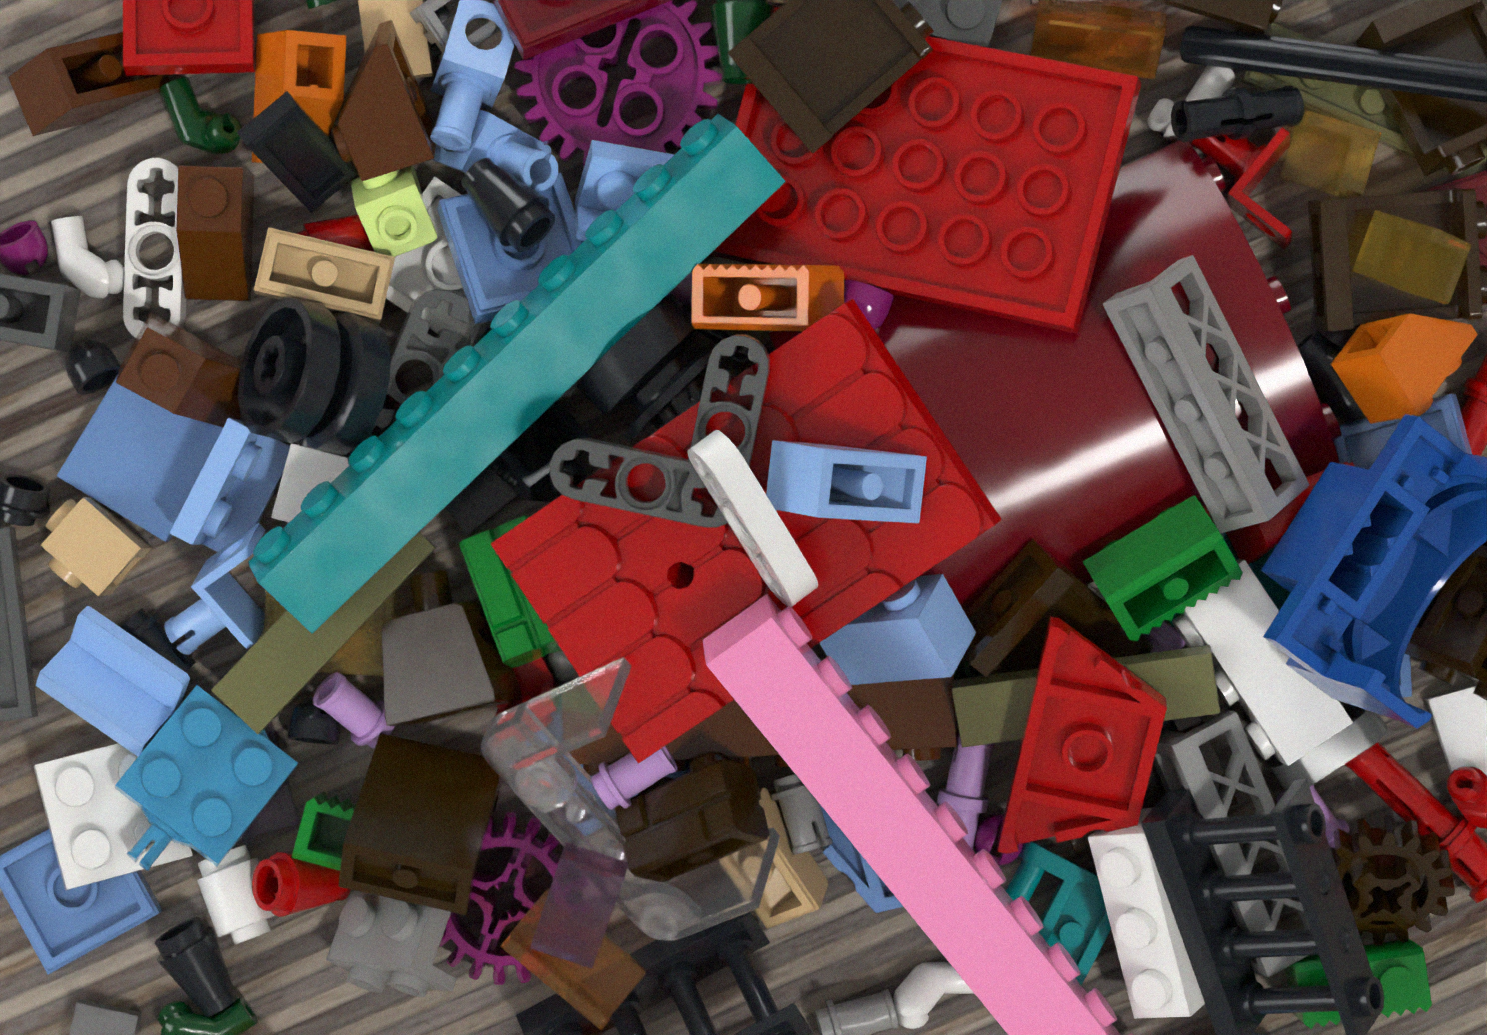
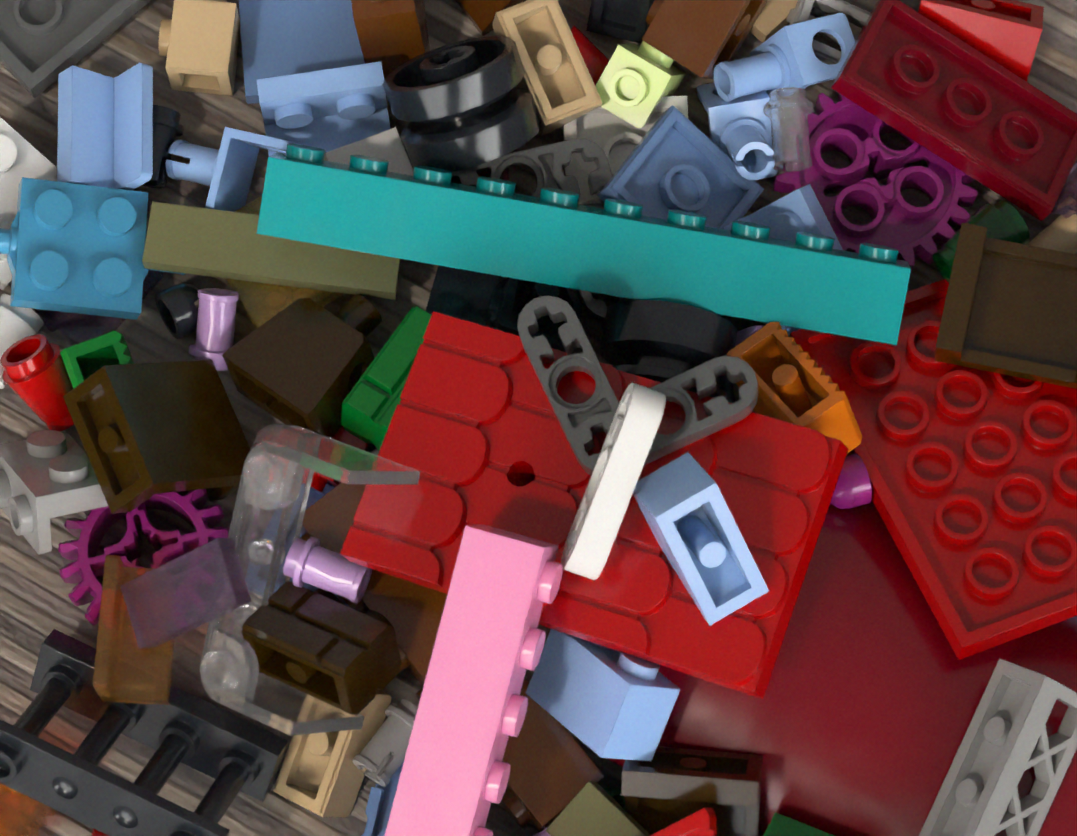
camera: 45 degrees right, 15 degrees down
black cone [462,158,555,252] -> none
none -> clear pin [763,87,814,172]

